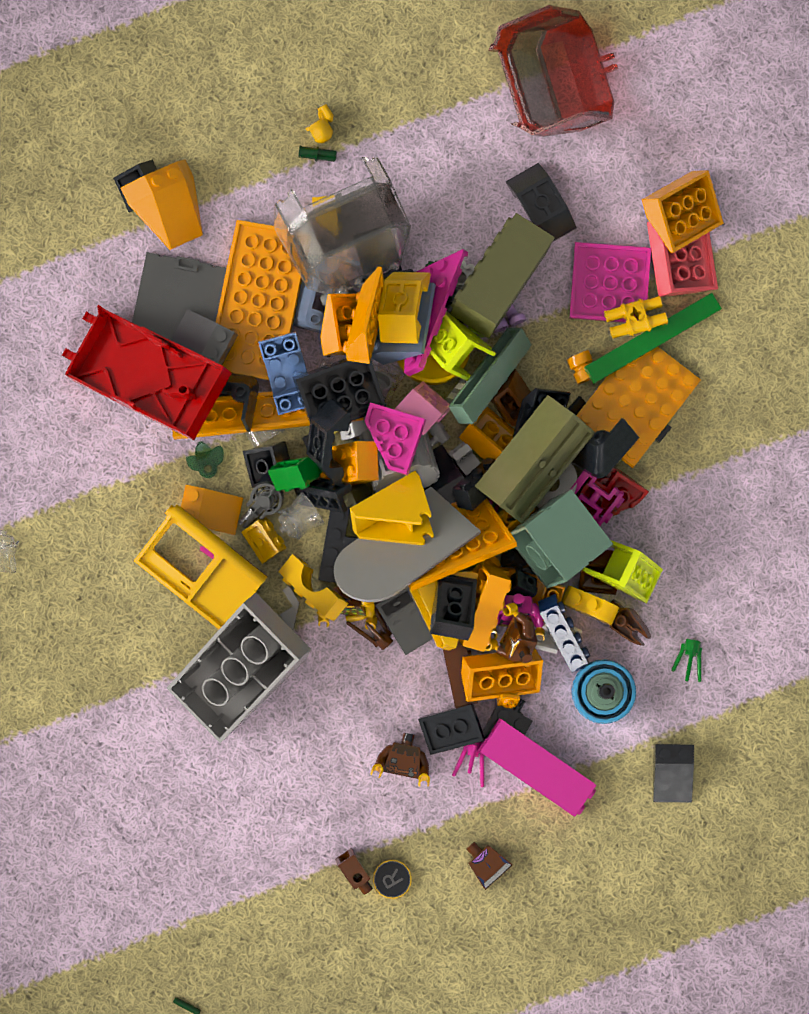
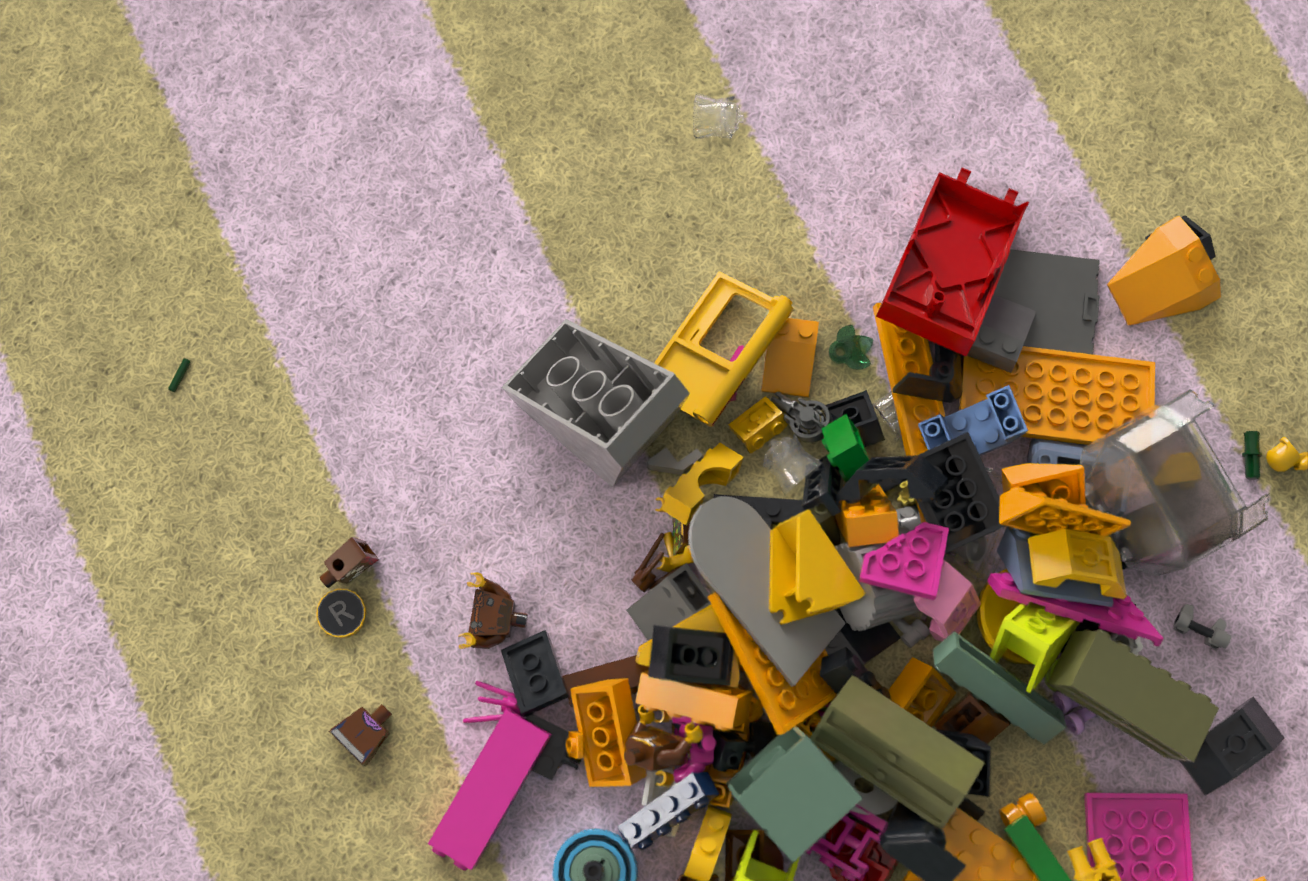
camera: 85 degrees right, 10 degrees down
light grey brick [448,441,480,477] -> none
none -> light grey piece [1173,604,1232,649]

